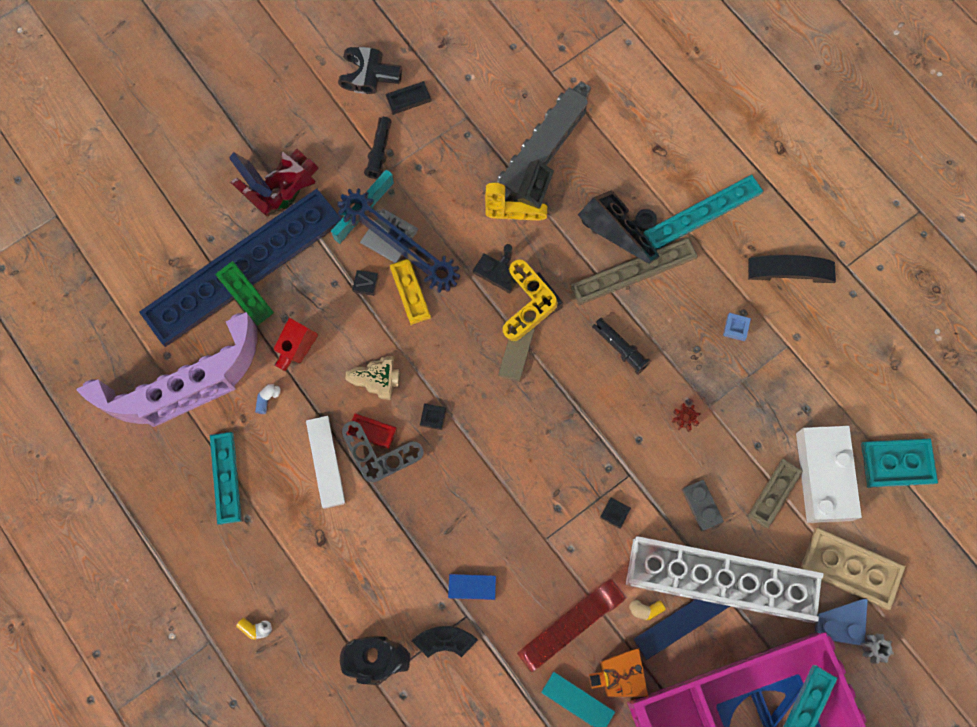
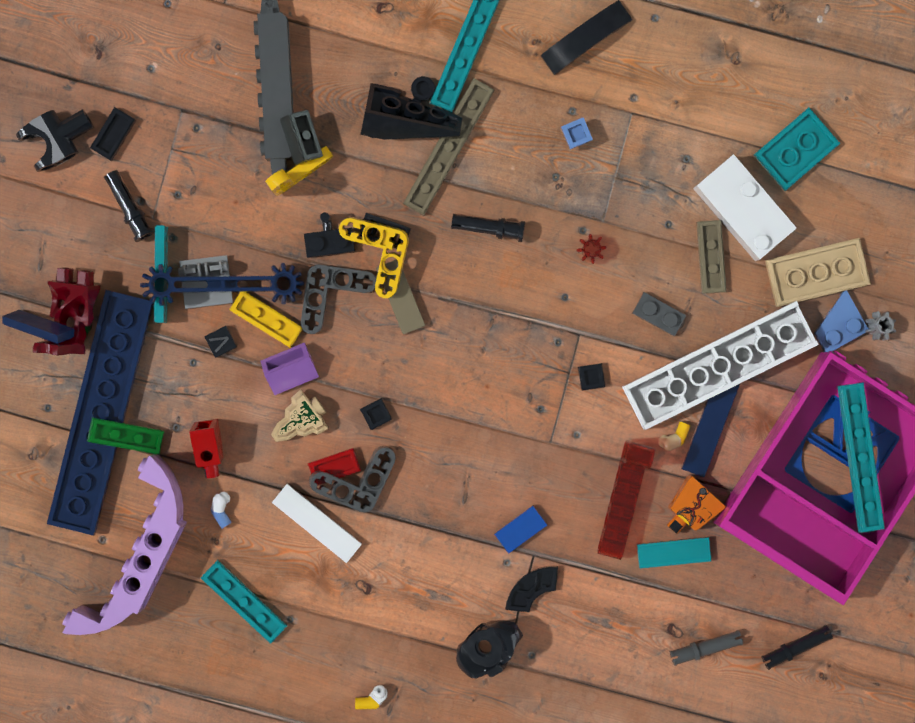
camera: 40 degrees left, 15 degrees up
none -> medium lavender brick [260,342,319,395]
none -> dark grey beam [301,265,376,334]

